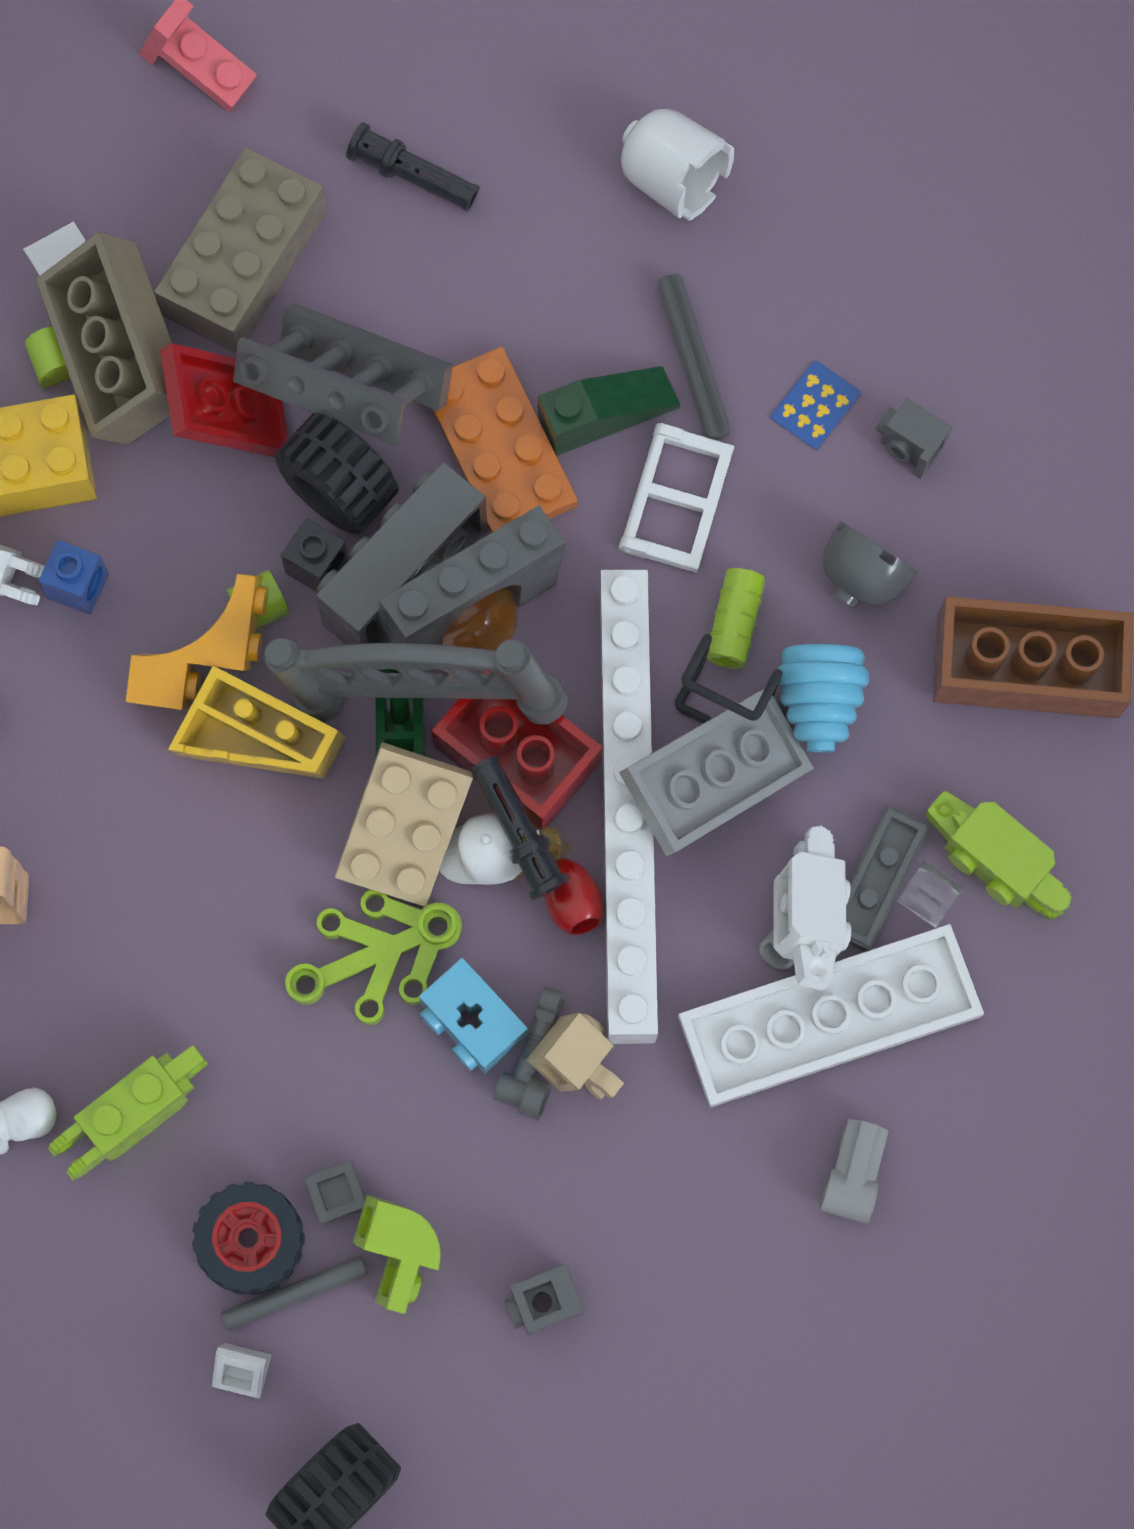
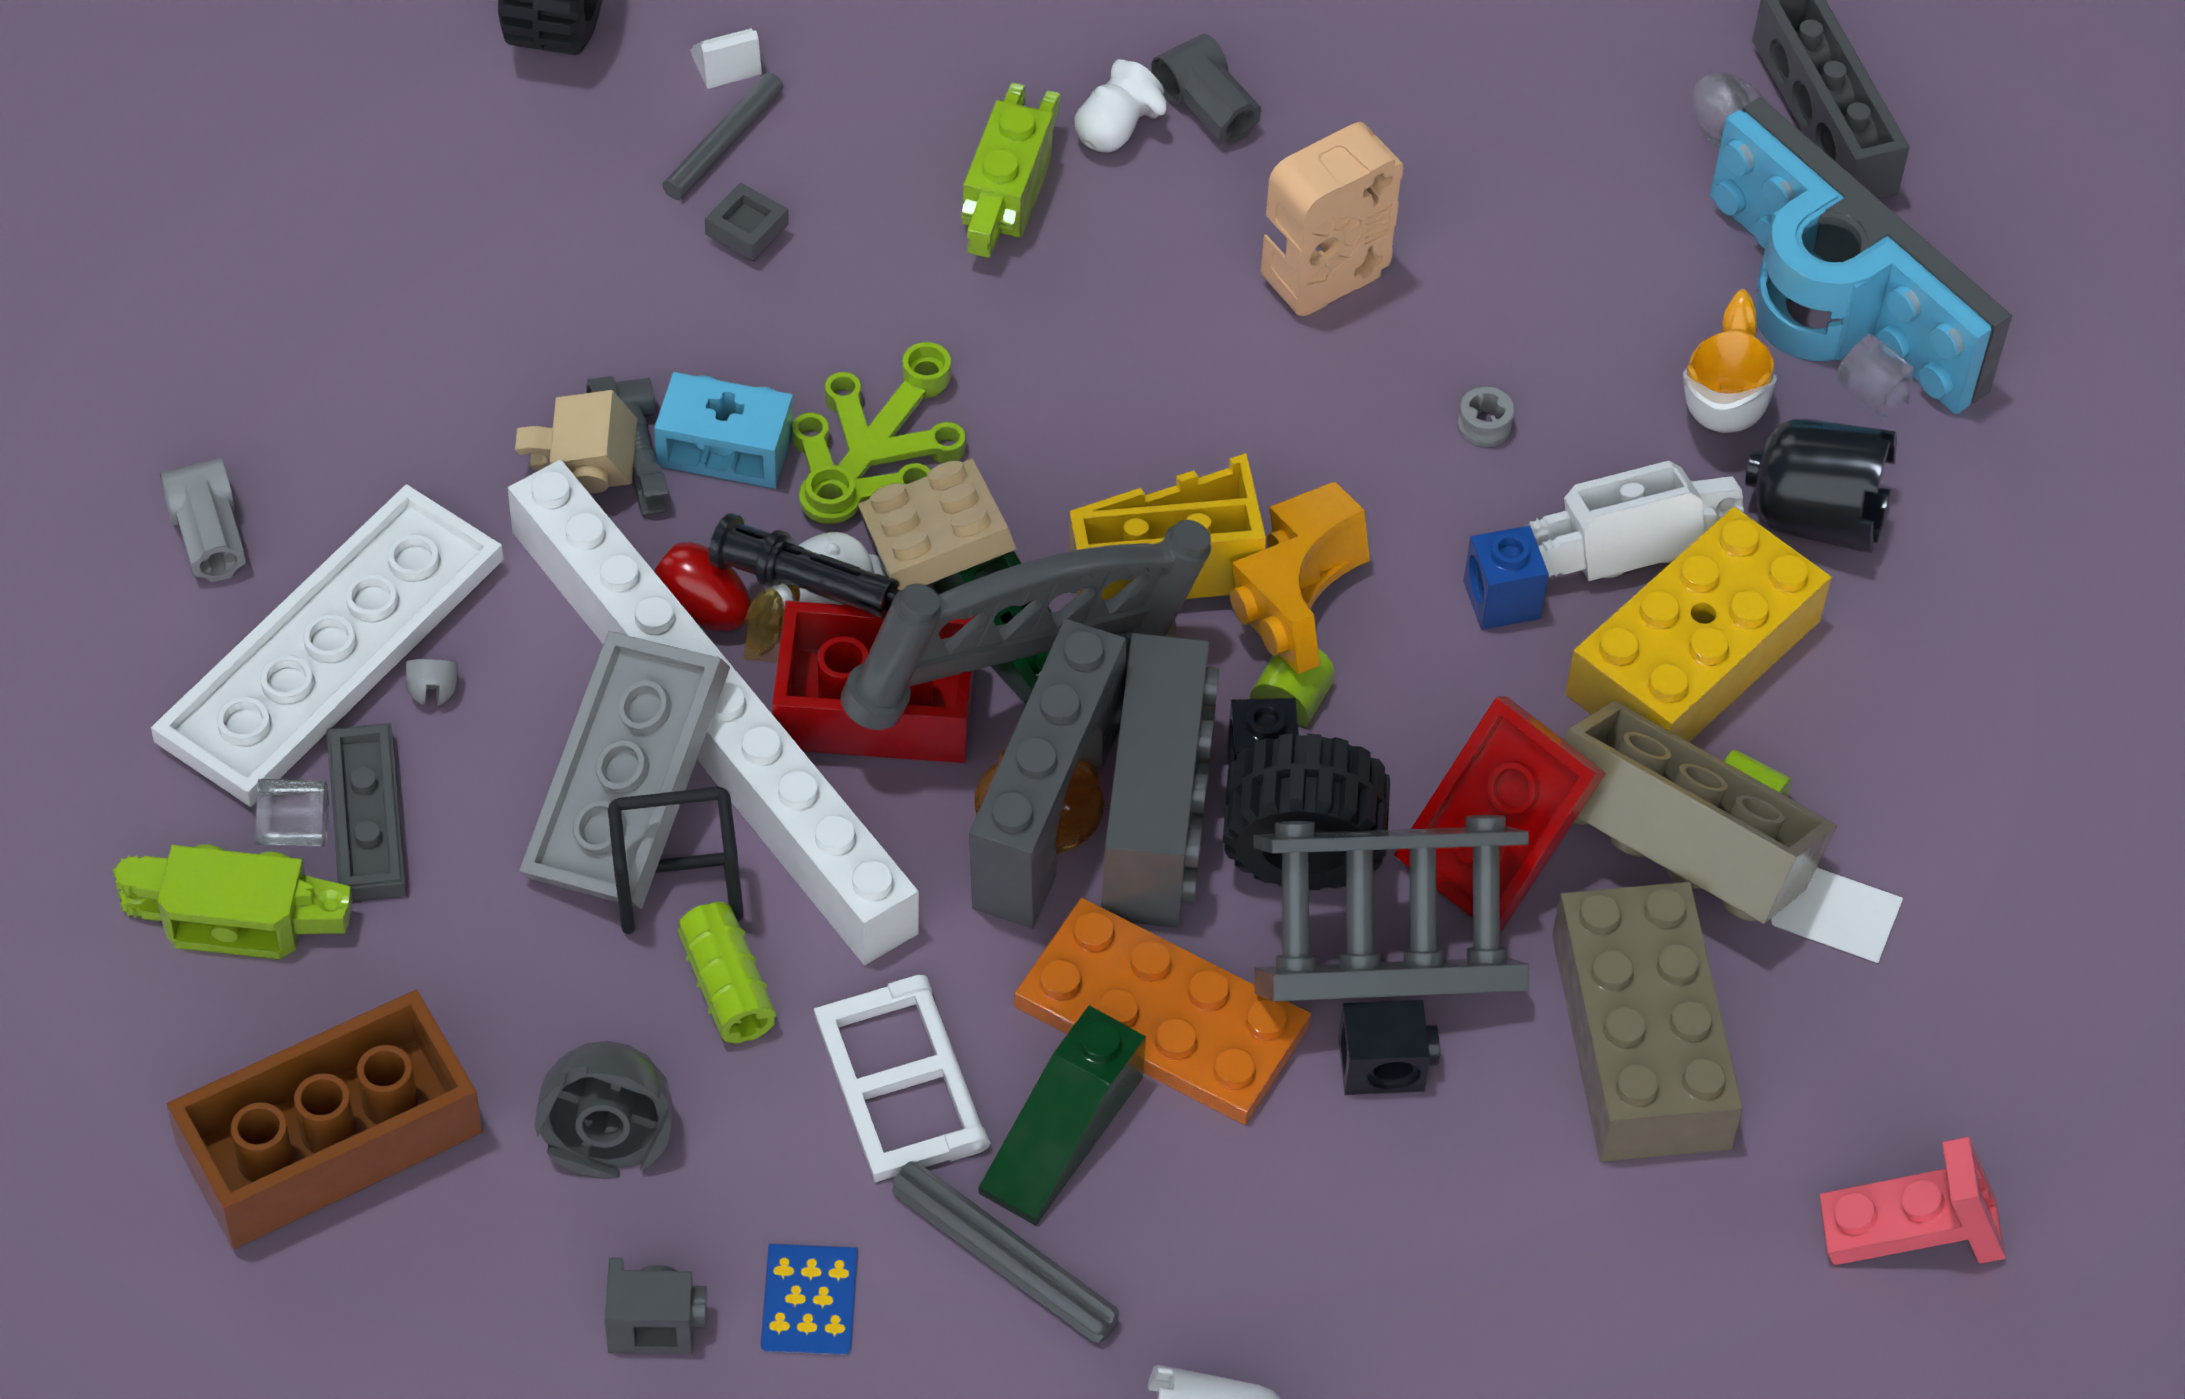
camera: 145 degrees right, 20 degrees down
black wheel [192,1182,305,1295] -> none
black pin [346,122,480,212] -> none
lime brick [353,1195,440,1314] -> none
dark grey brick [504,1264,584,1335] -> none
white hinge [774,825,851,991] -> none
medium azure piece [778,644,870,753] -> none
none -> black brick [1338,1000,1440,1095]

